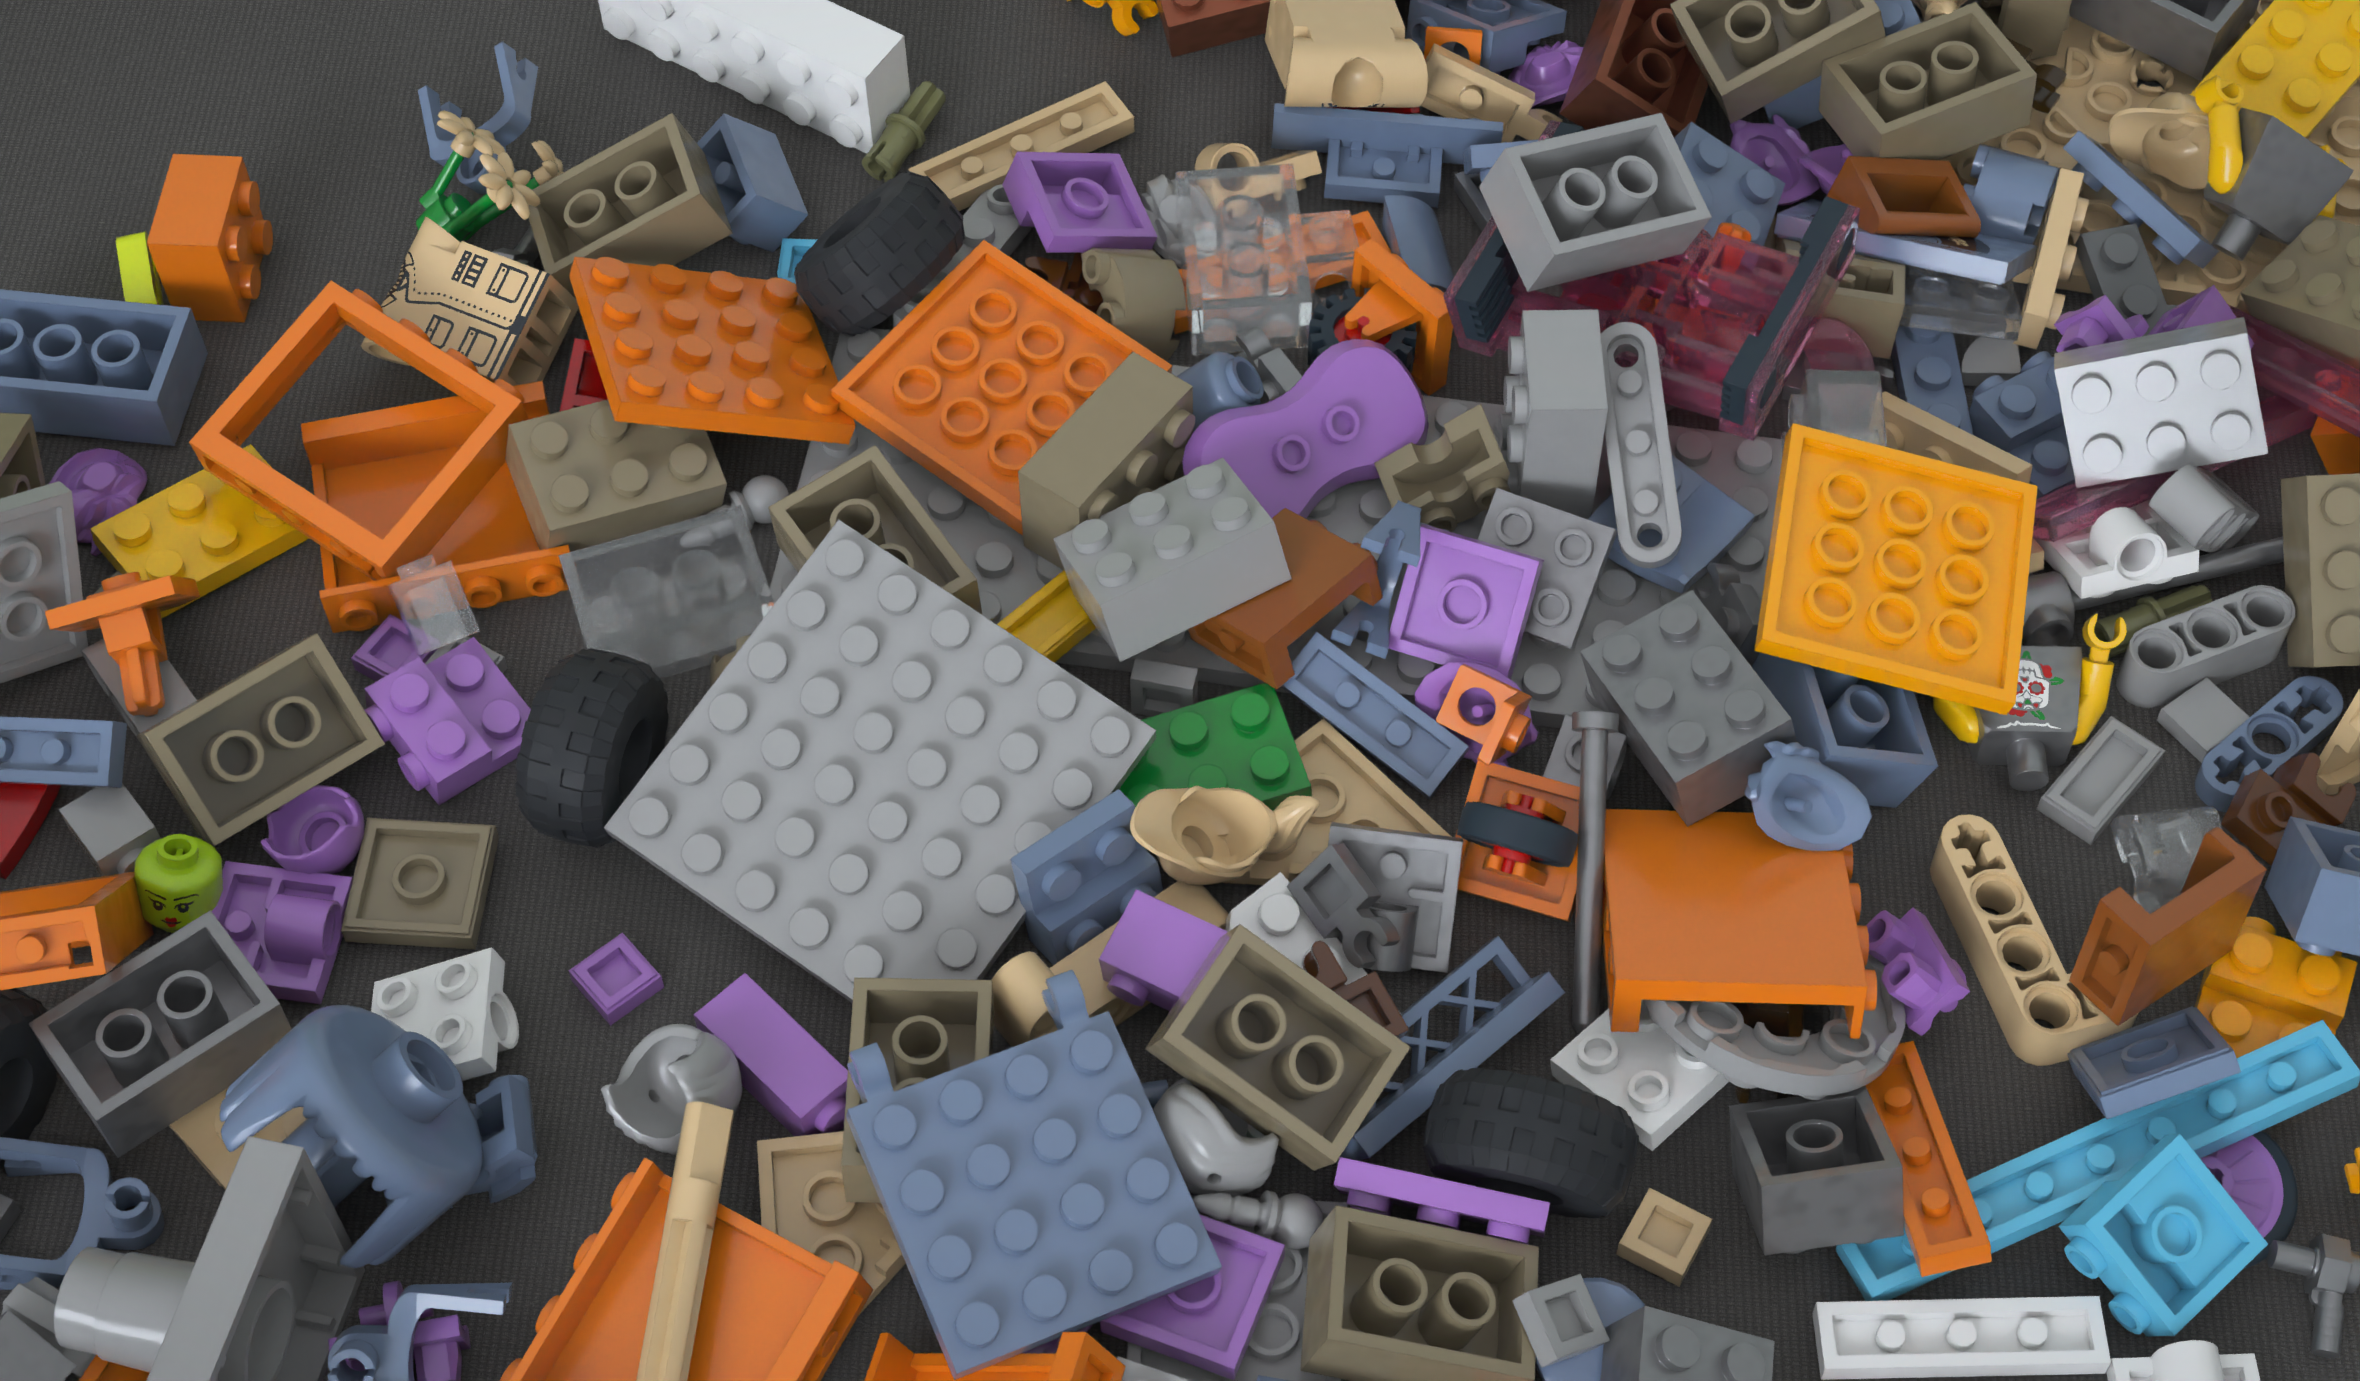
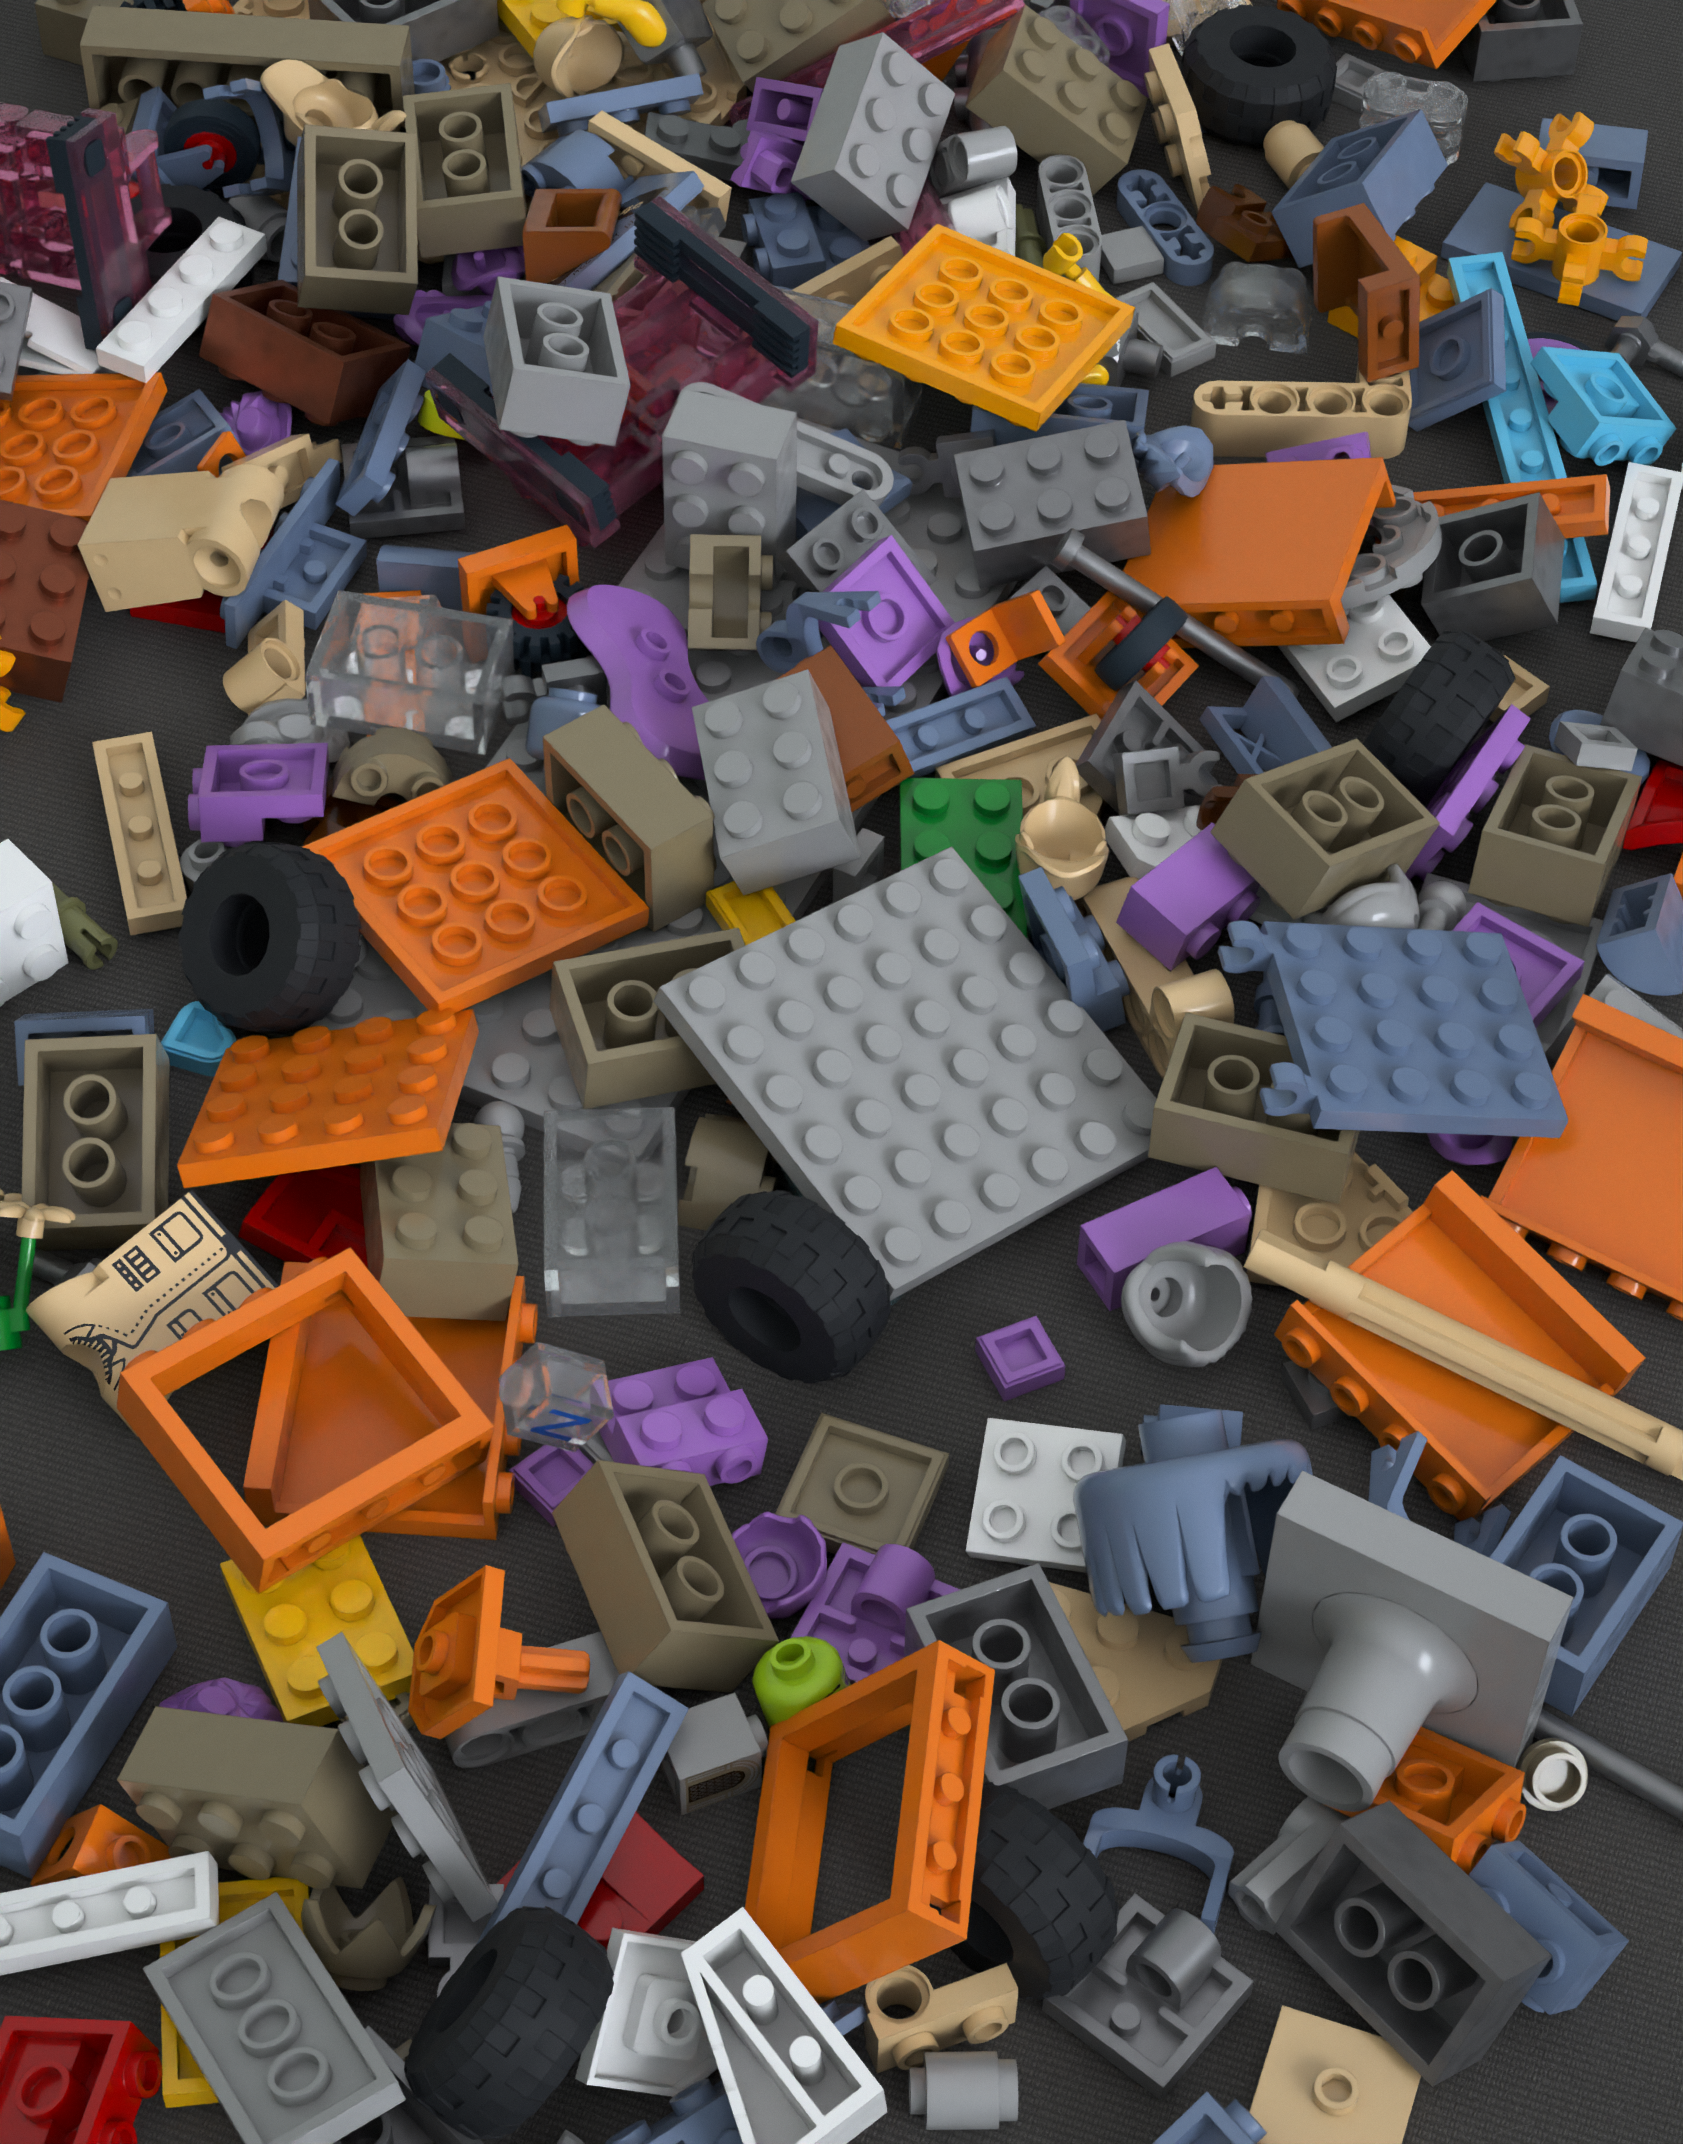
camera: 75 degrees left, 5 degrees down
none -> sand blue plate [412,59,451,94]

